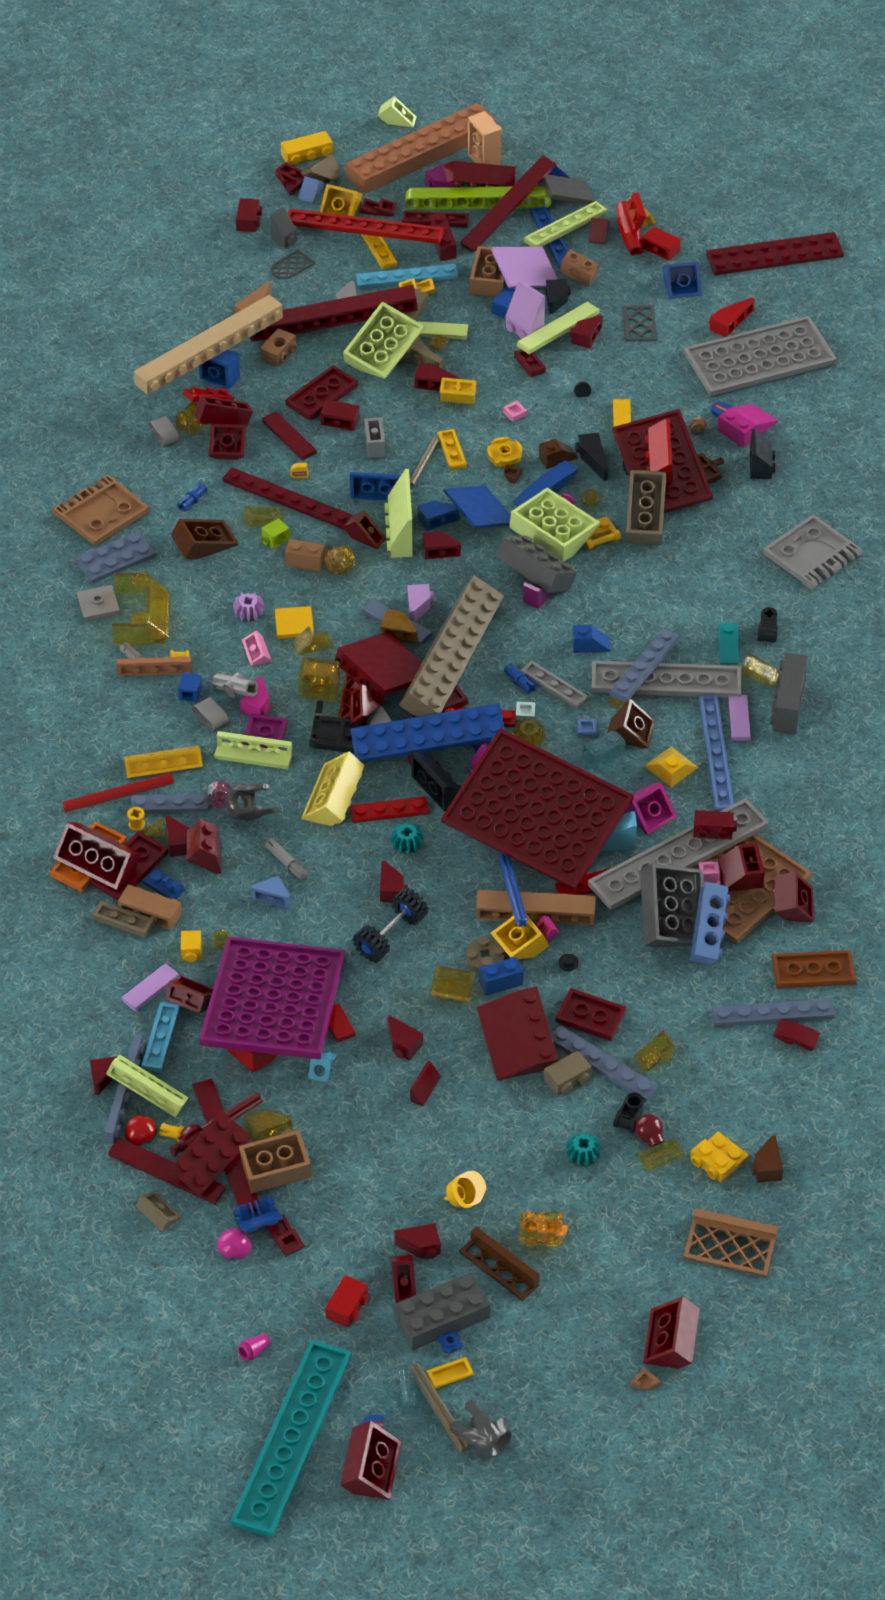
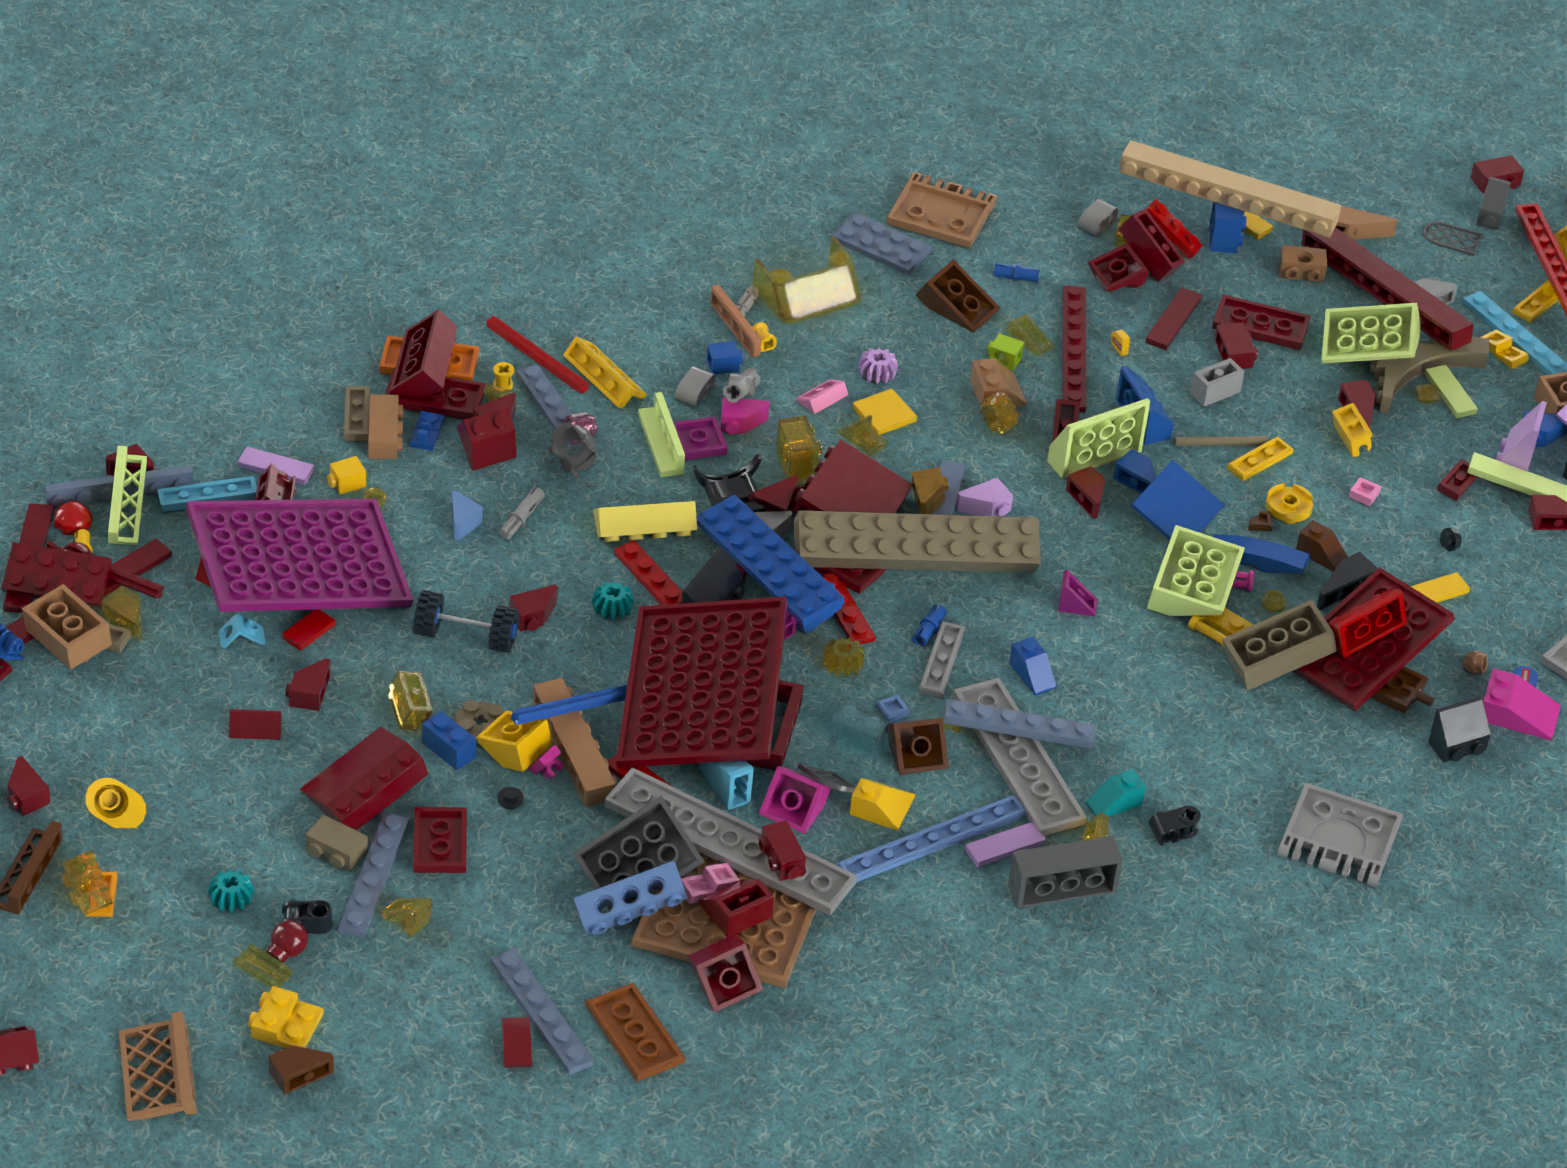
camera: 60 degrees right, 5 degrees down
light grey plate [76,585,120,621] -> none
dark grey brick [496,535,577,593] -> none
light aqua plate [516,702,535,721] -> none
none -> dark grey window [798,764,856,793]

